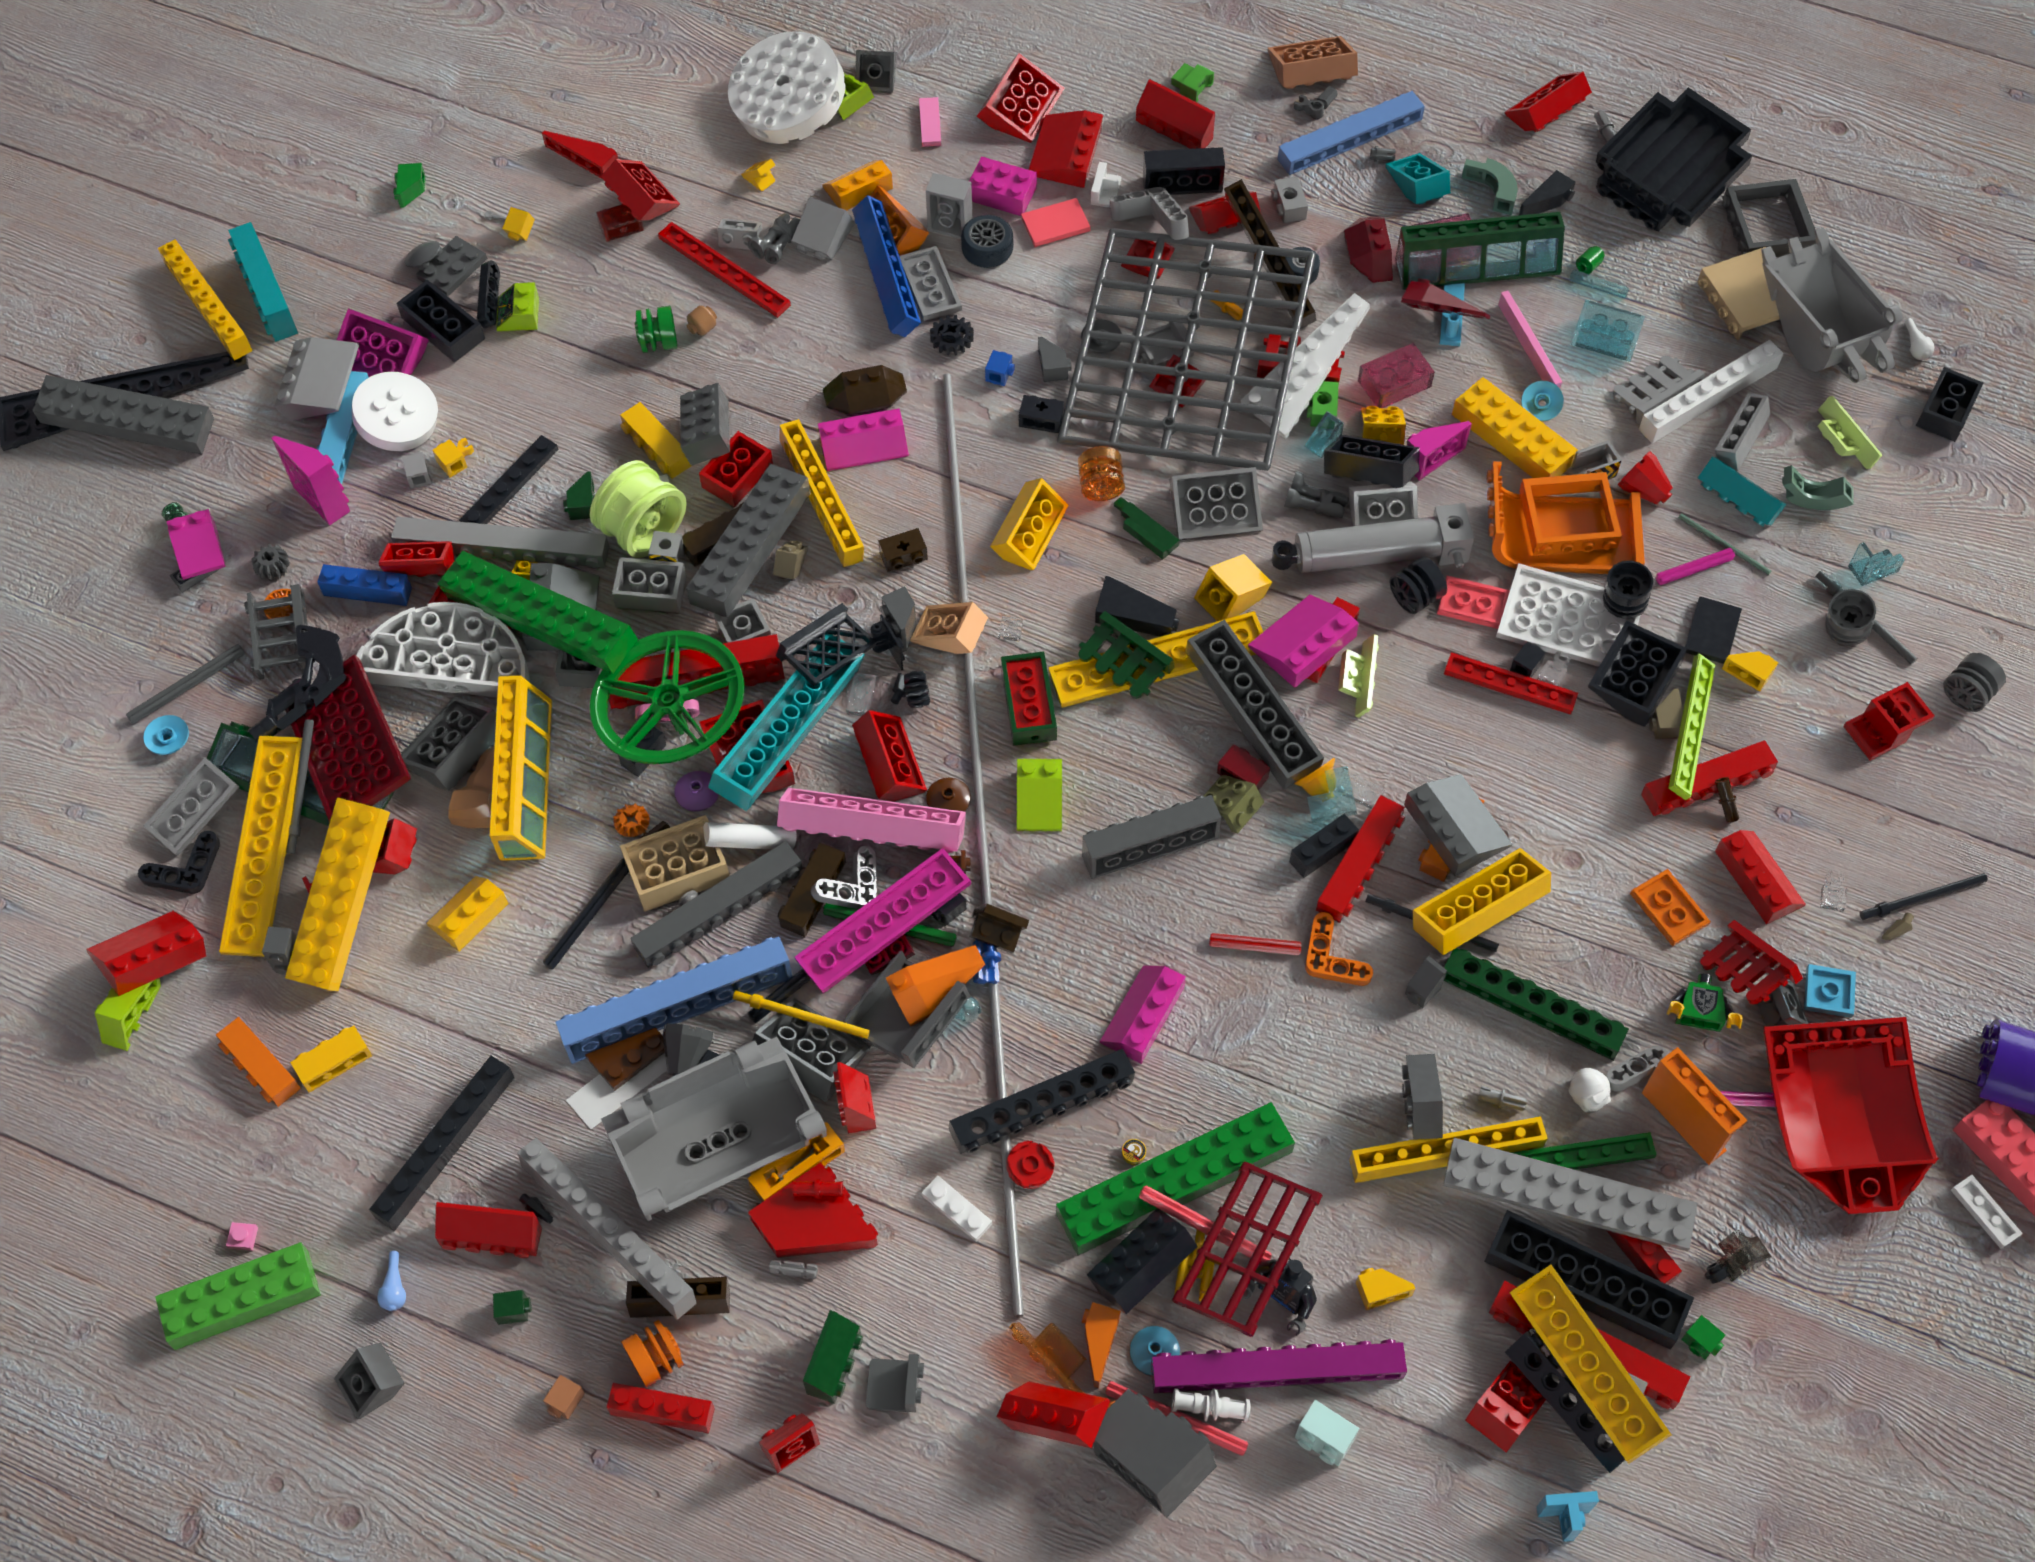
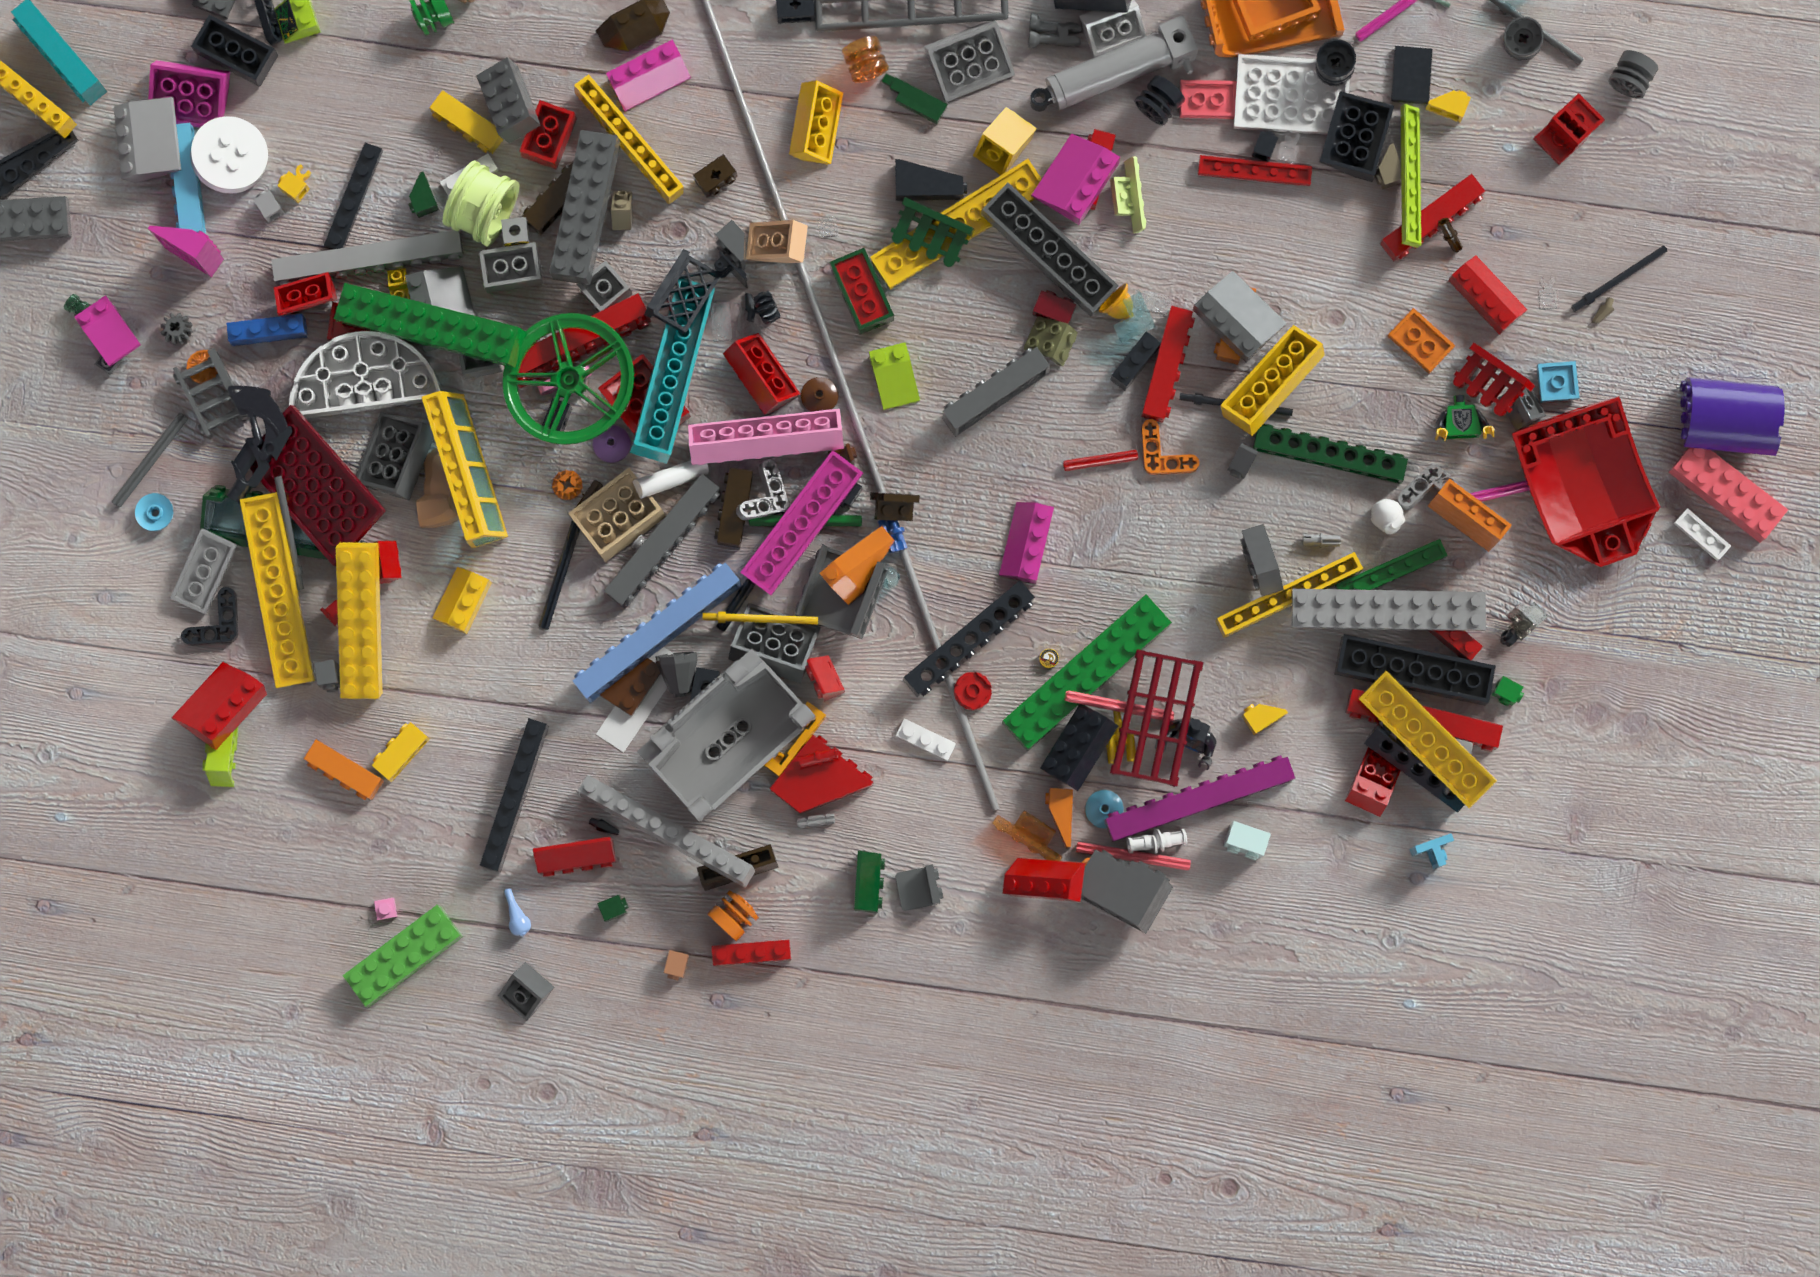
camera: 15 degrees left, 20 degrees up
red slope [759,1413,820,1474] -> none
dark red slope [865,934,915,975] -> none

